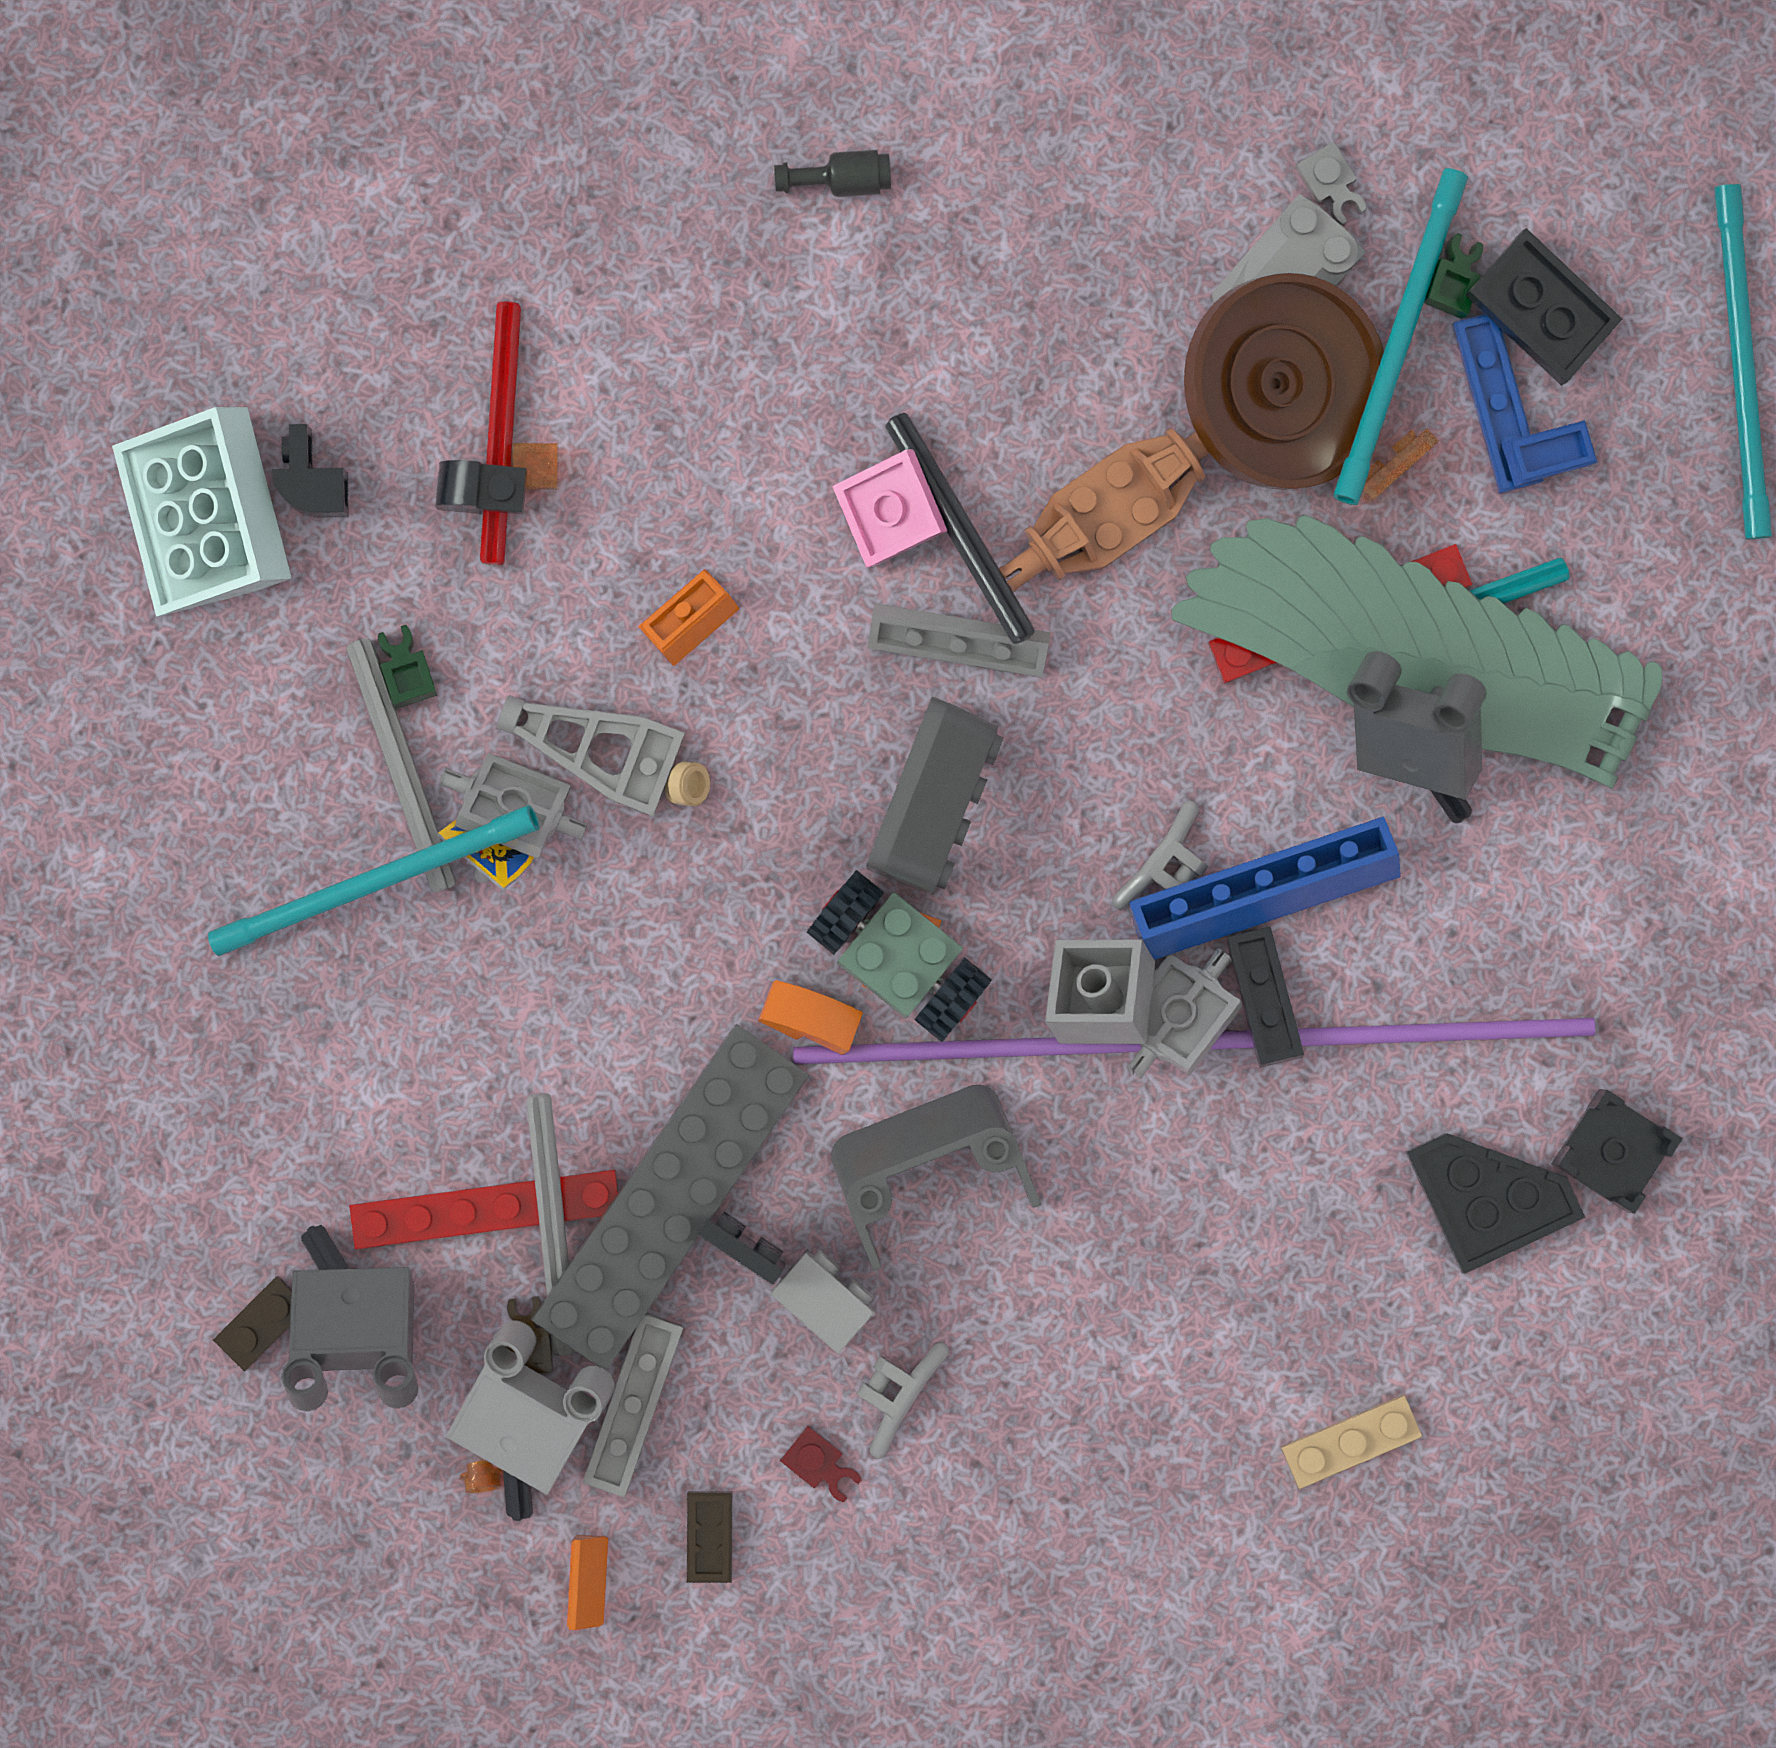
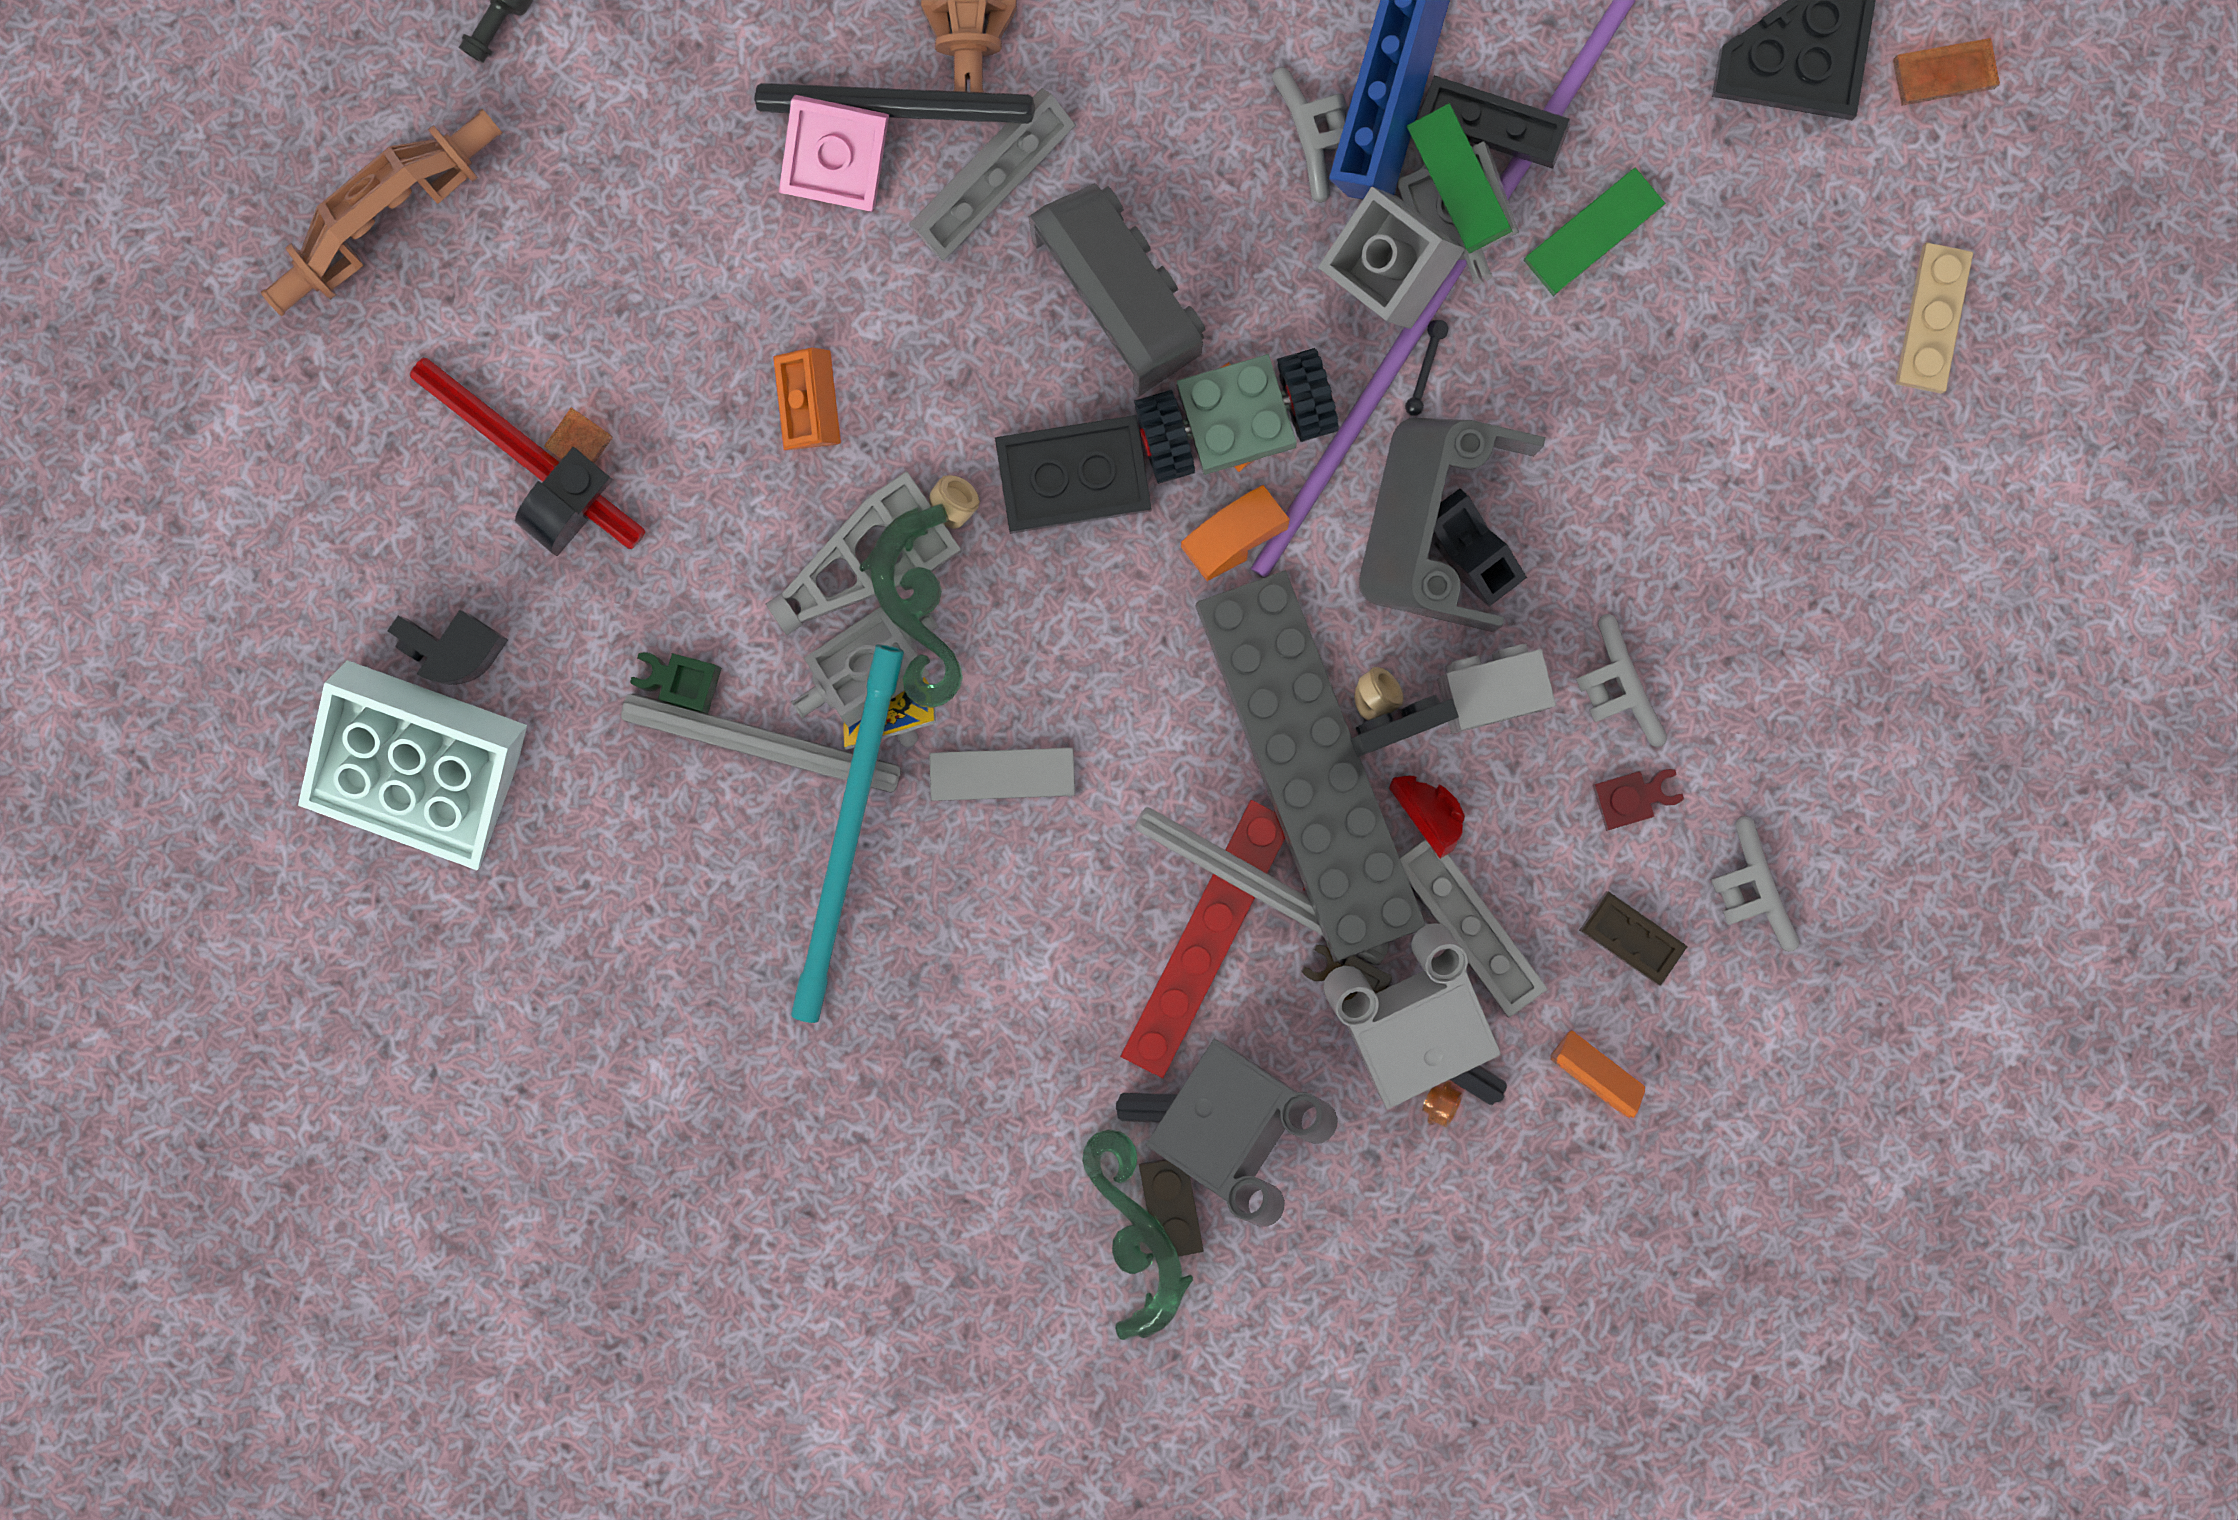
camera: 55 degrees left, 0 degrees up
none -> nougat plate [261,109,503,316]
none -> clear green plant [859,503,963,708]
none -> light grey tile [929,748,1075,801]
none -> black plate [995,415,1152,534]
none -> clear green plant [1082,1129,1193,1340]
none -> tan tile [1354,667,1404,721]
none -> red plate [1389,775,1465,859]
none -> black hinge [1405,320,1448,416]
none -> green tile [1407,103,1513,254]
none -> black brick [1433,488,1527,607]
none -> green tile [1523,167,1666,297]
none -> light grey piece [1711,816,1799,952]
none -> clear orange plate [1893,38,2000,106]

